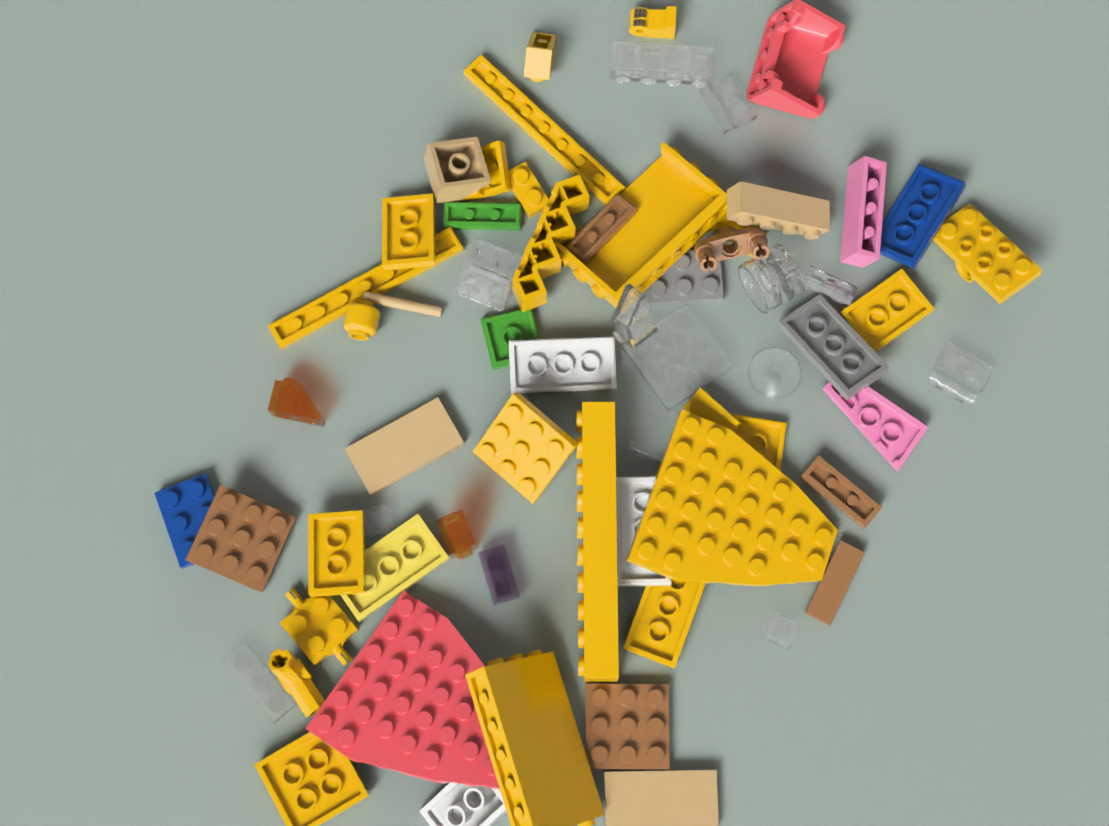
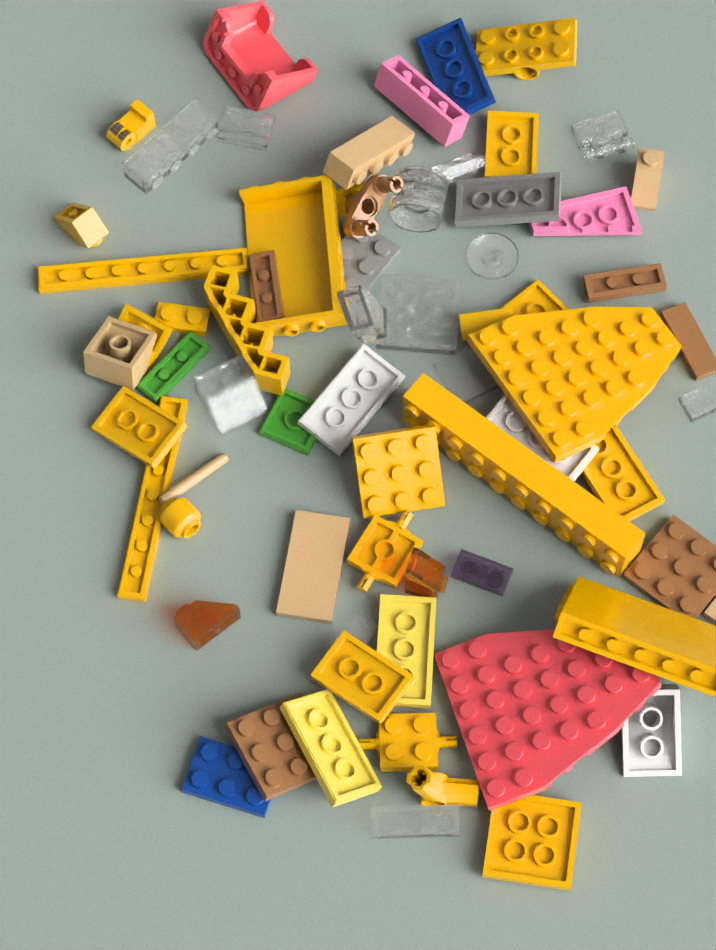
camera: 50 degrees left, 10 degrees down
none -> light yellow tile [279,689,382,807]
none -> yellow plate [347,510,423,593]
none -> tan slope [631,147,665,211]

